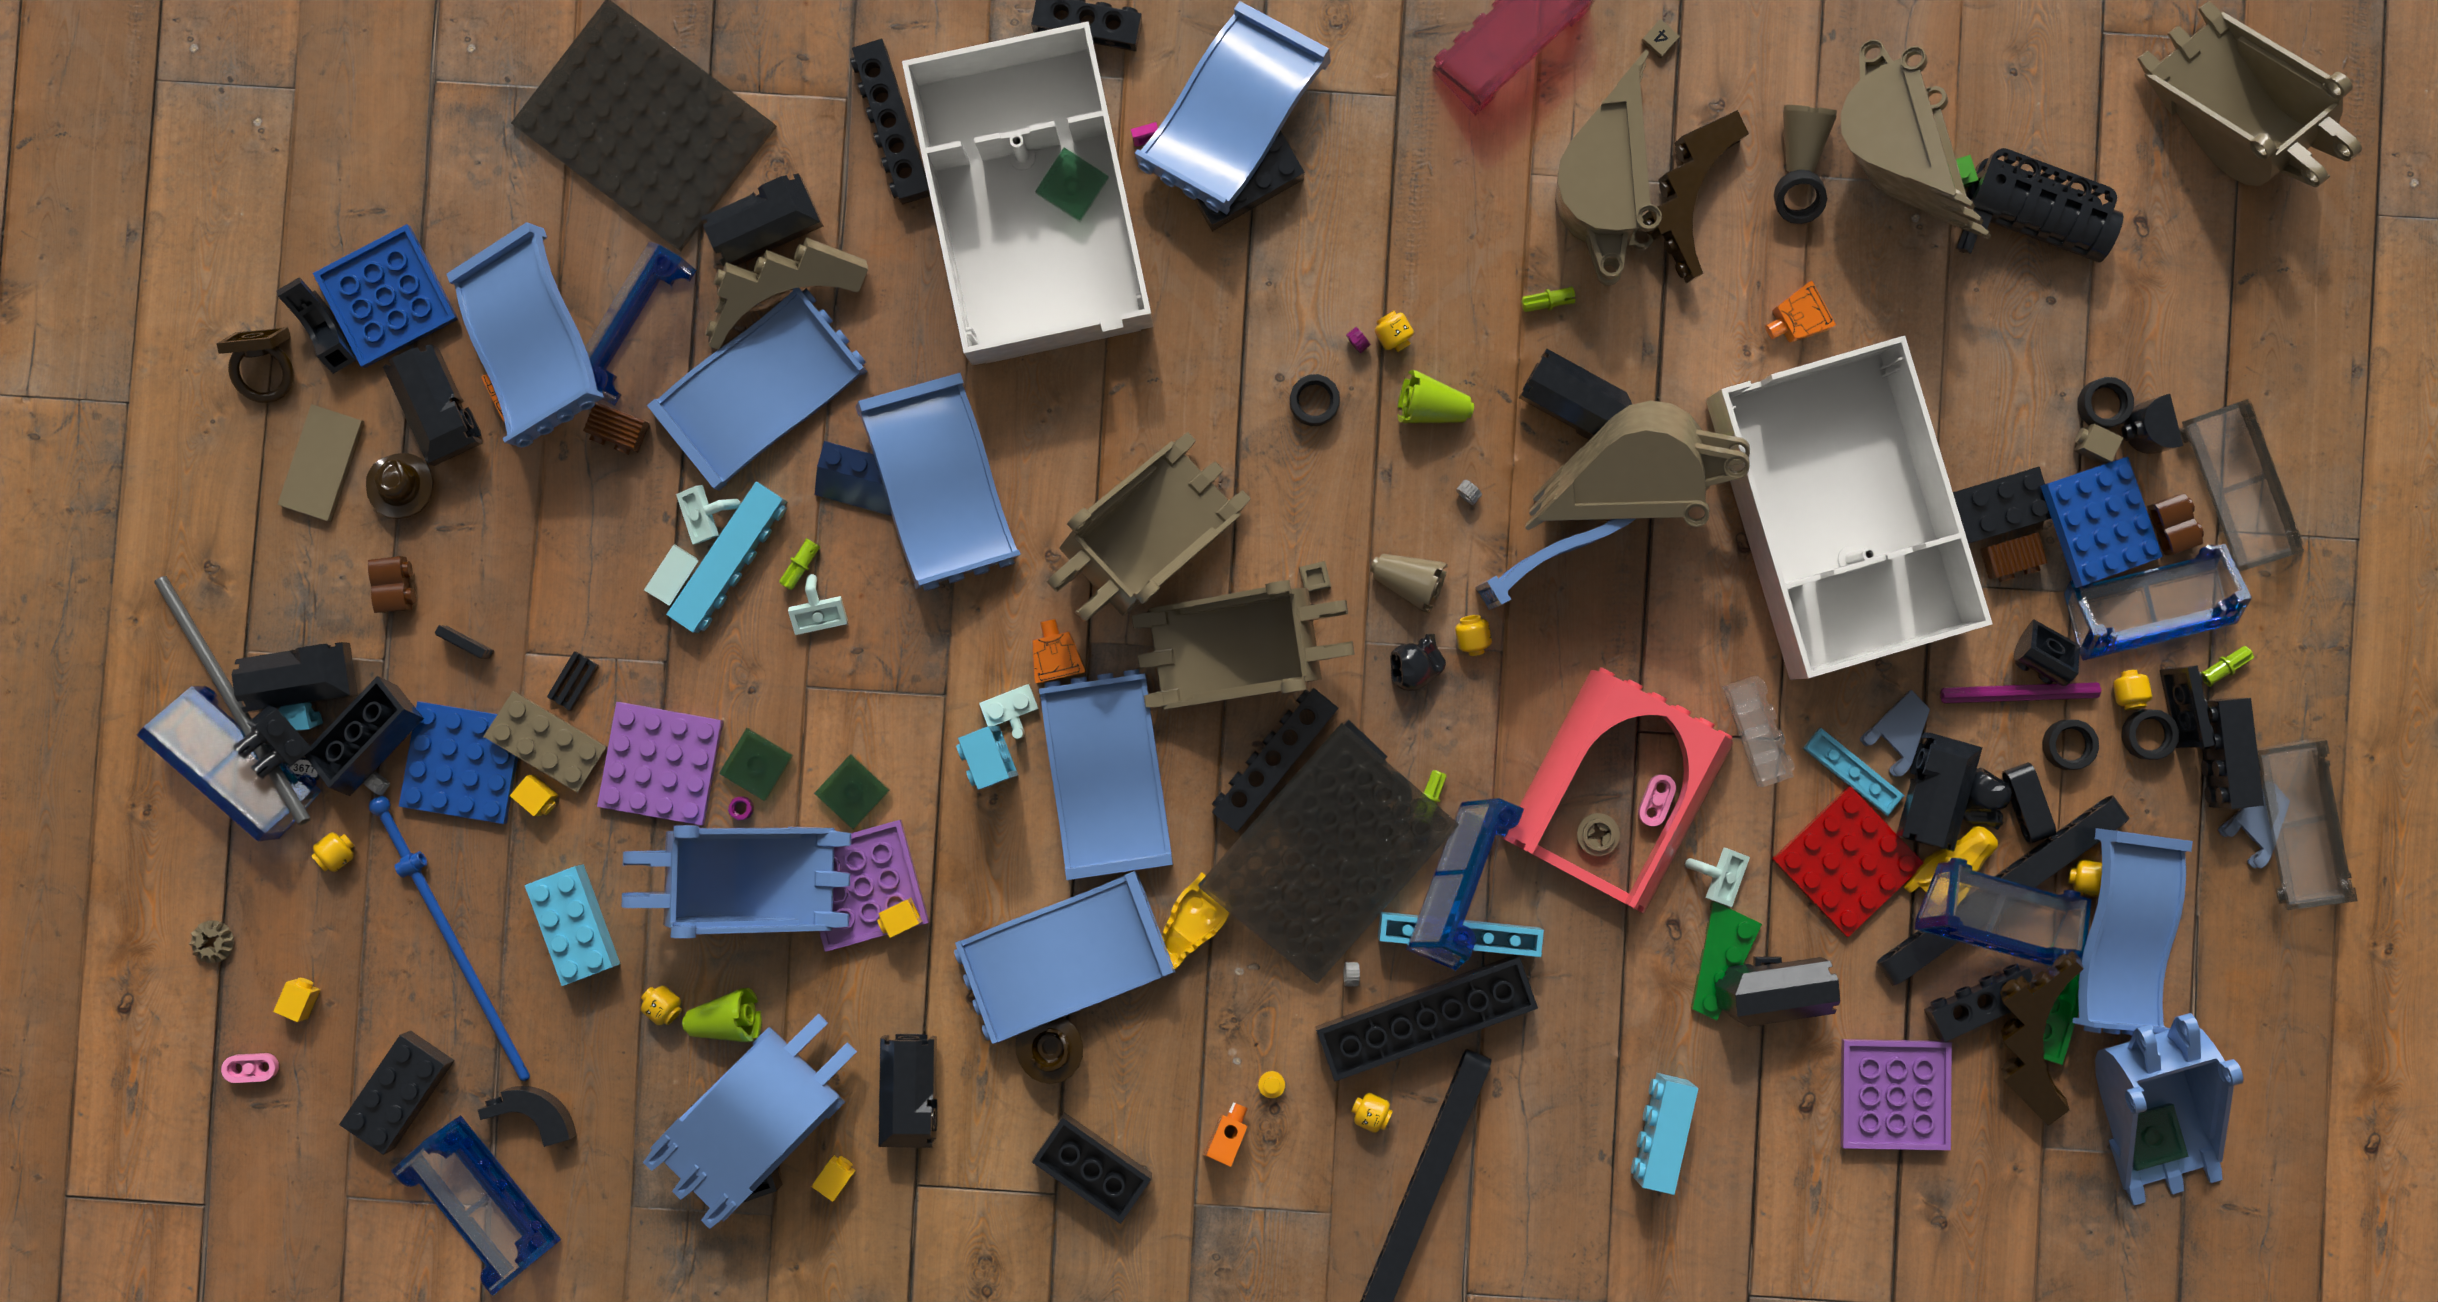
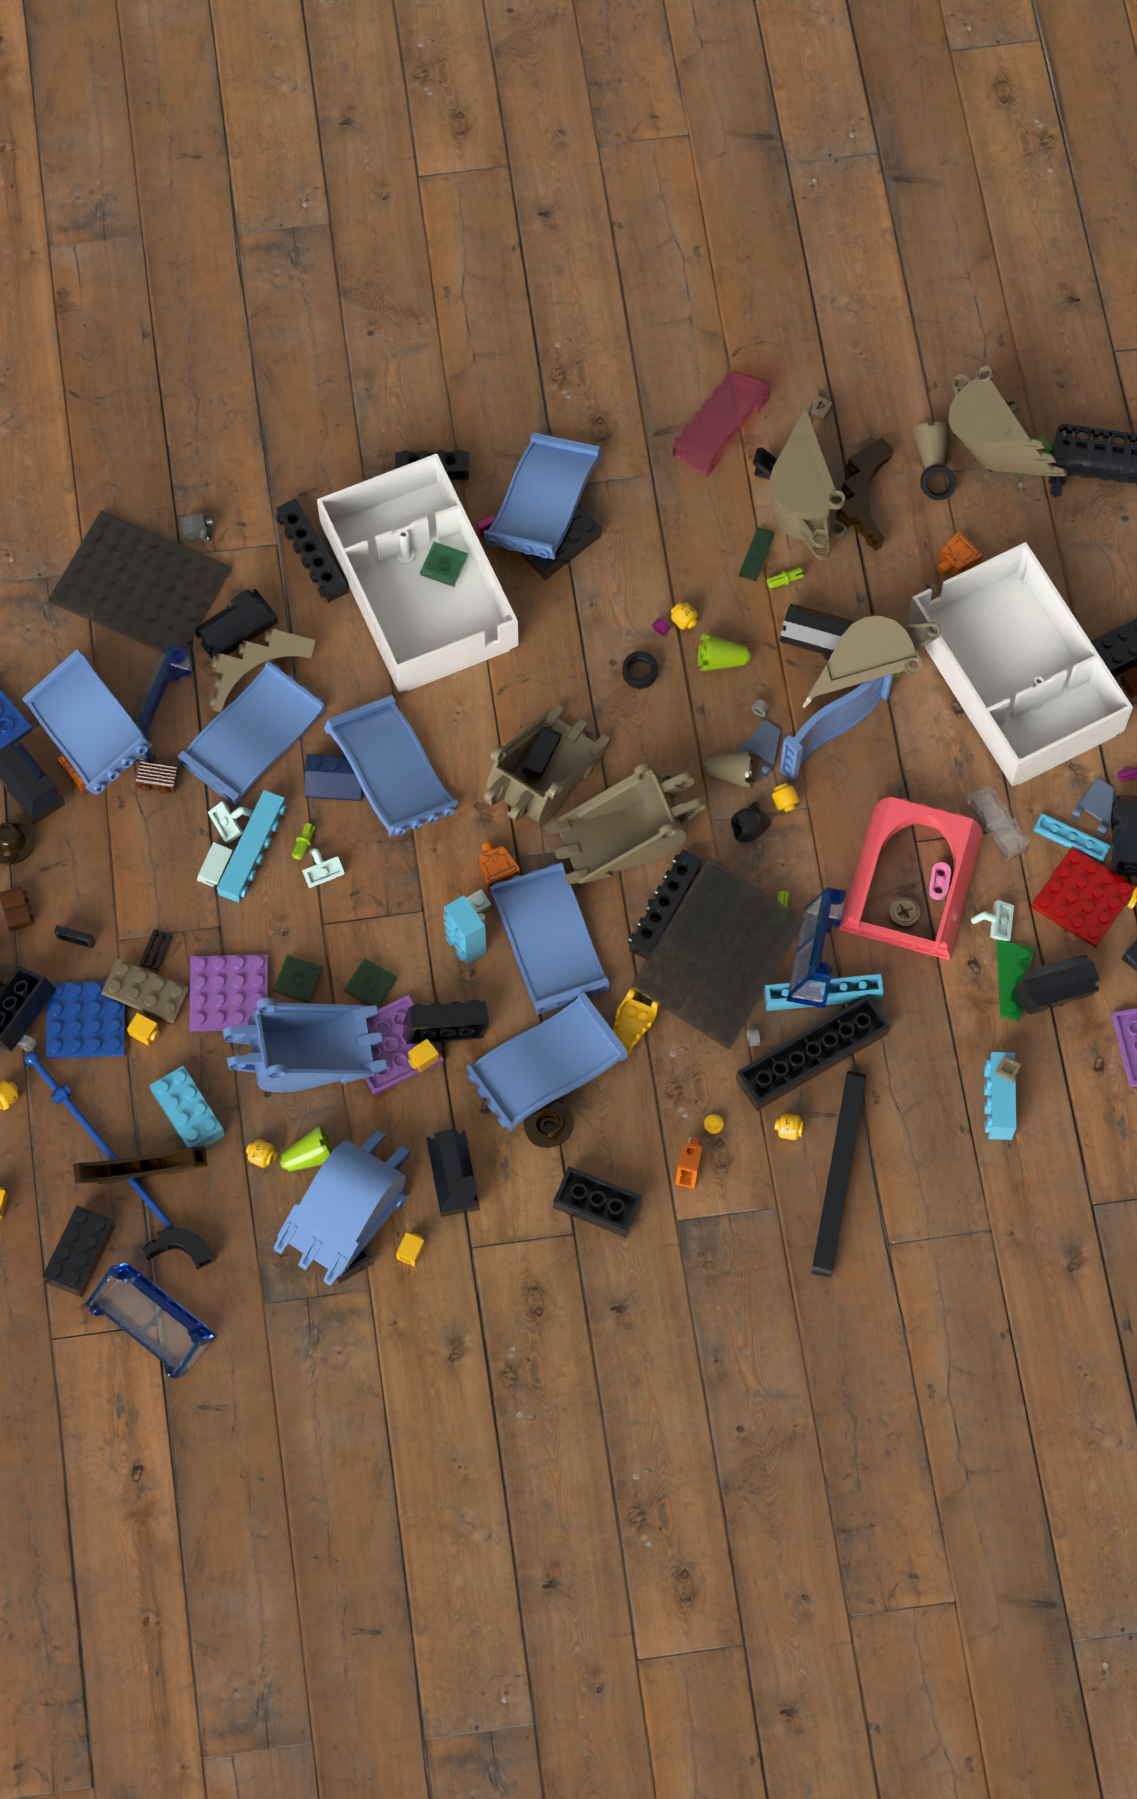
camera: 15 degrees left, 20 degrees down
none -> dark brown arch [73,1146,208,1184]
none -> dark grey piece [181,513,215,543]
none -> black brick [403,1000,489,1044]
none -> black beam [522,726,562,781]
none -> sand blue flag [737,719,780,778]
none -> clear green tile [739,527,775,582]
none -> black slope [753,447,777,480]
none -> dark tan tile [995,1055,1022,1083]

